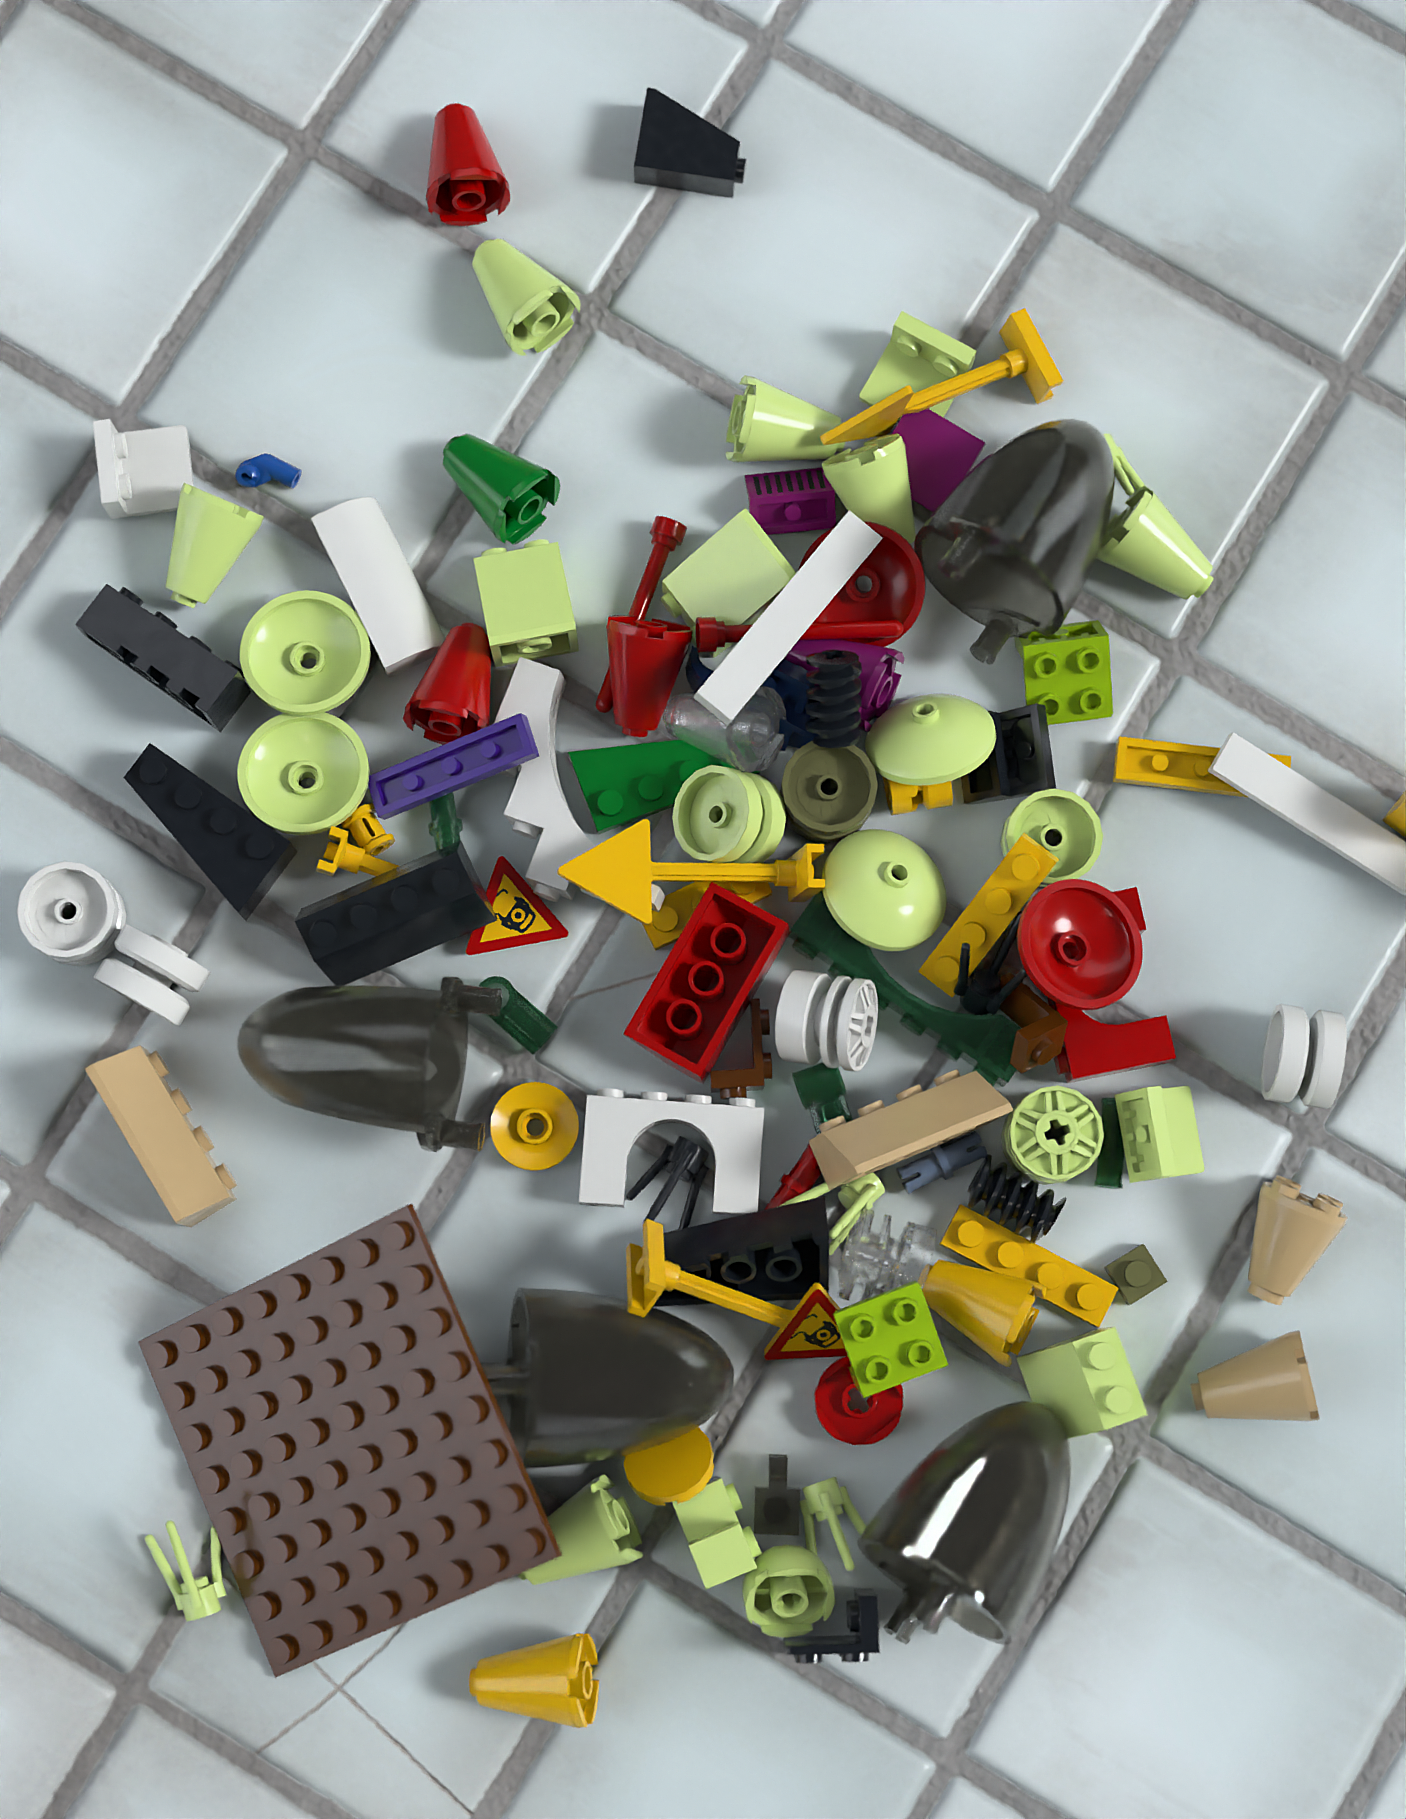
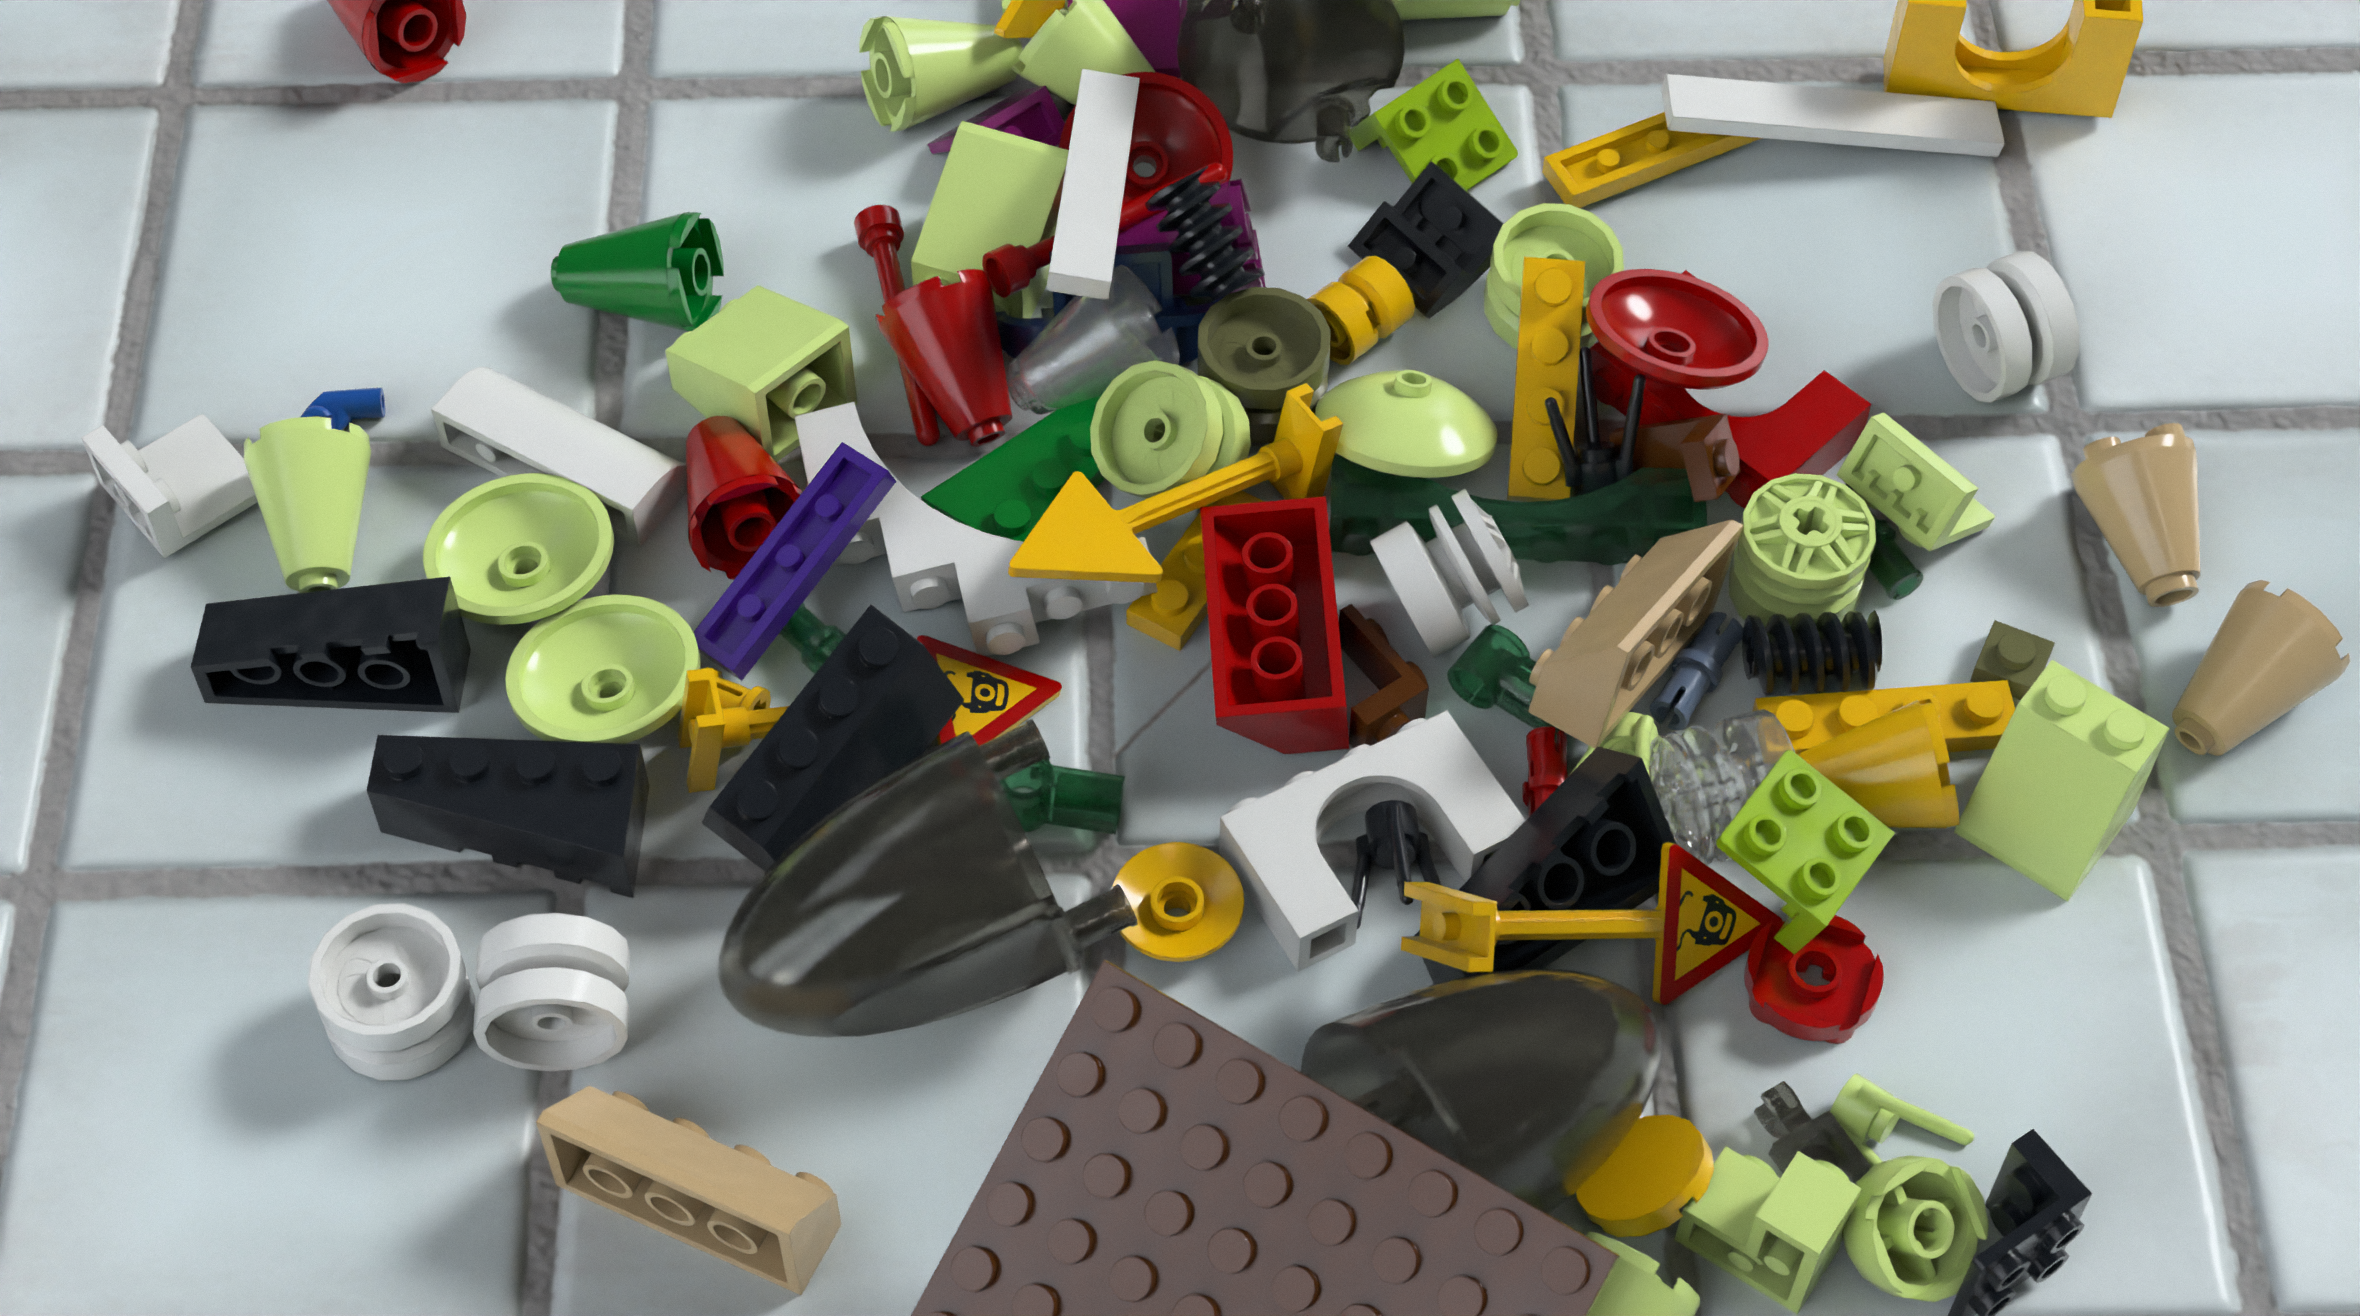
camera: 30 degrees left, 25 degrees down
yellowish green cone [472,239,581,356] -> none
clear smoke windscreen [857,1401,1071,1645] -> none
yellowish green dish [865,694,996,785] -> none

